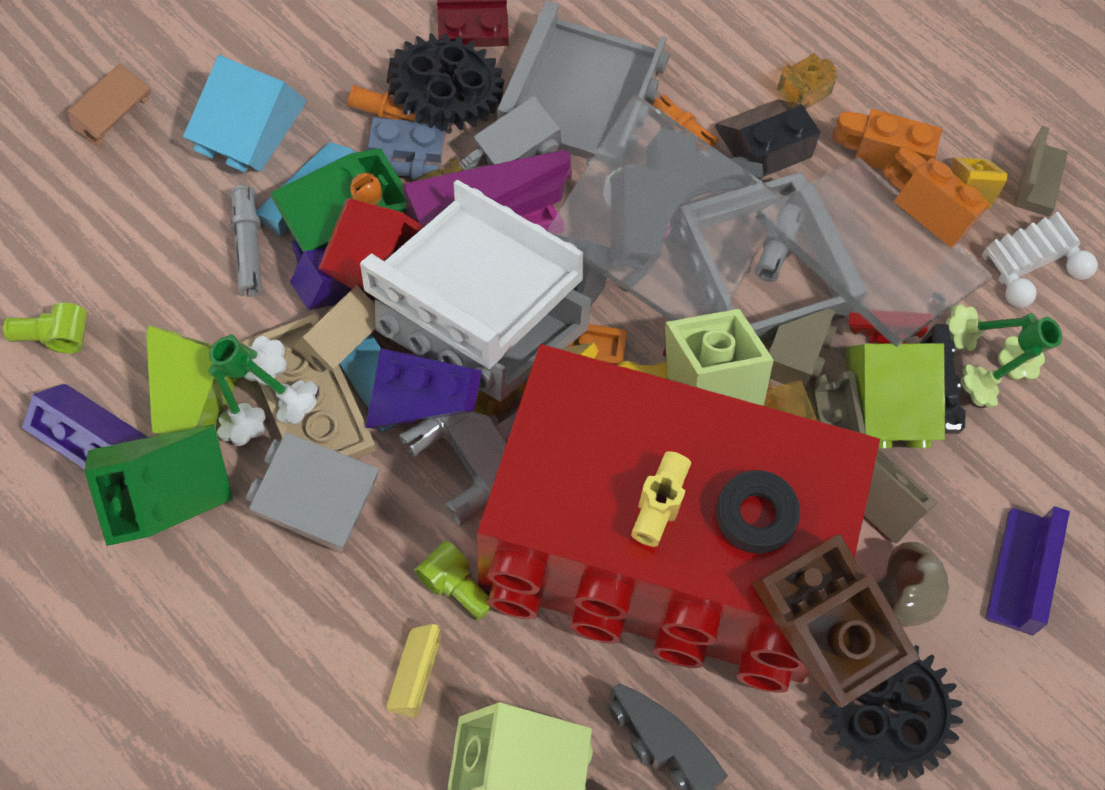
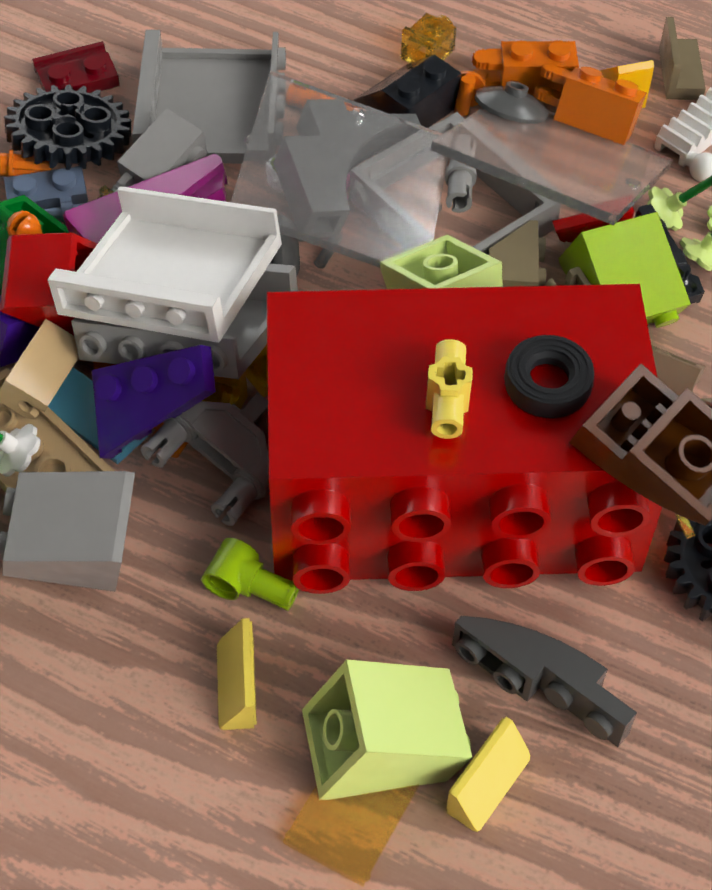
camera: 15 degrees left, 10 degrees down
none -> orange plate [454,71,486,117]
none -> dark grey dish [475,81,549,124]

